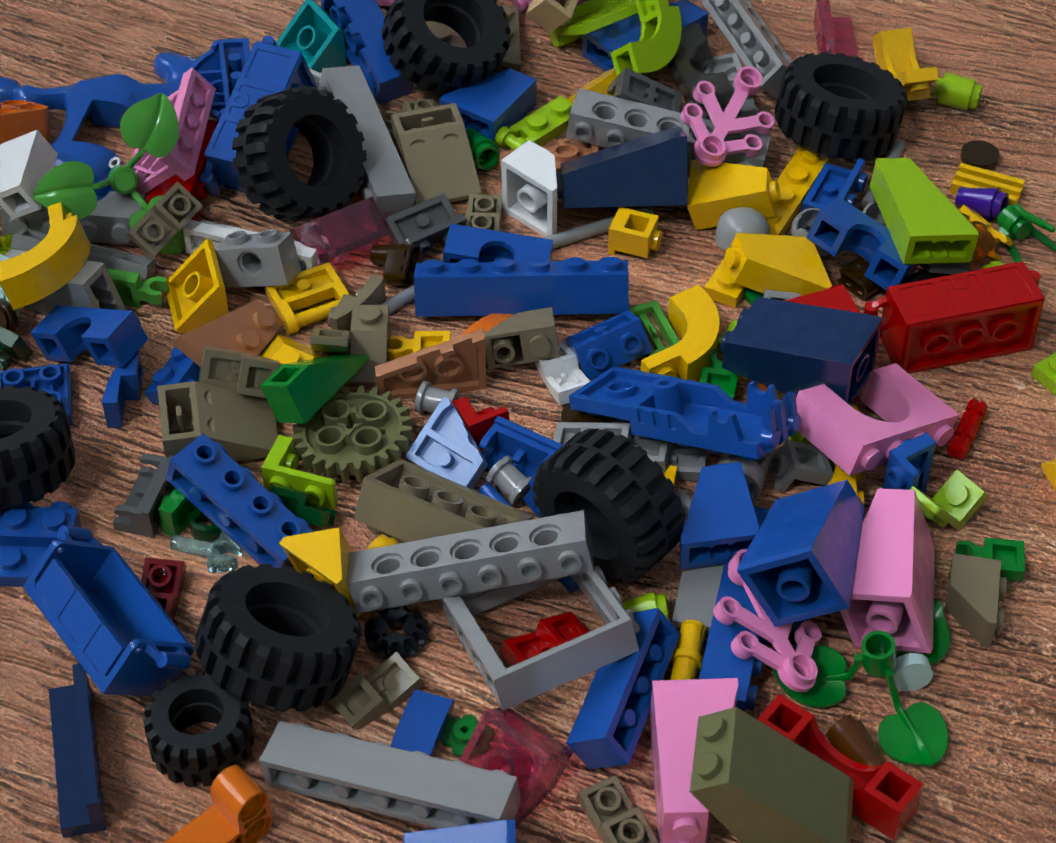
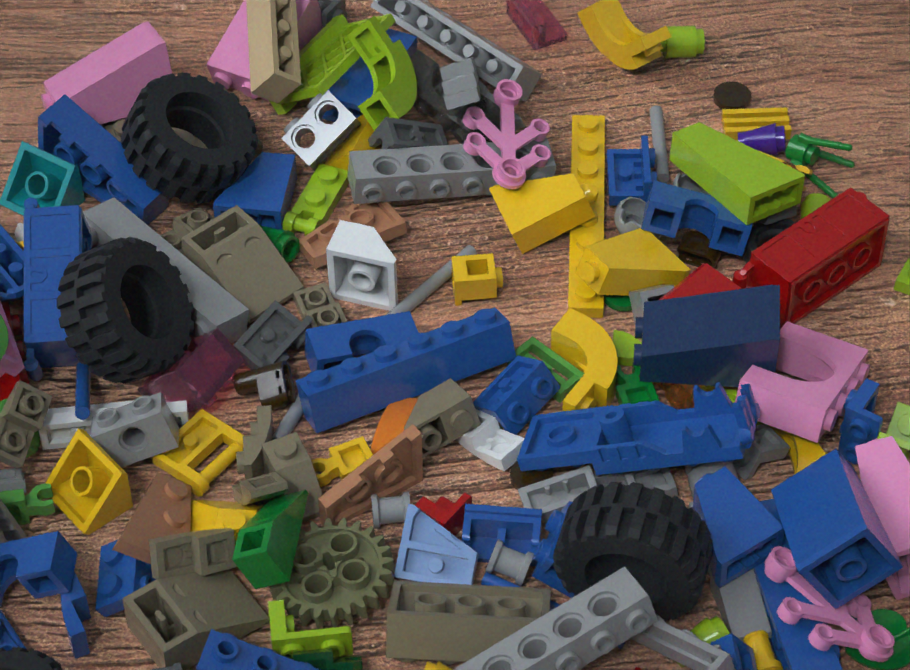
camera: 25 degrees left, 0 degrees up
dark blue slope [556,127,687,208] -> none
light grey hair [715,207,770,251] -> none
black tyre [774,52,907,161] -> none
red axle [947,399,988,460] -> none
none -> blue bar [75,362,91,420]
none -> brick [281,91,361,171]
none -> light grey slope [439,57,481,110]

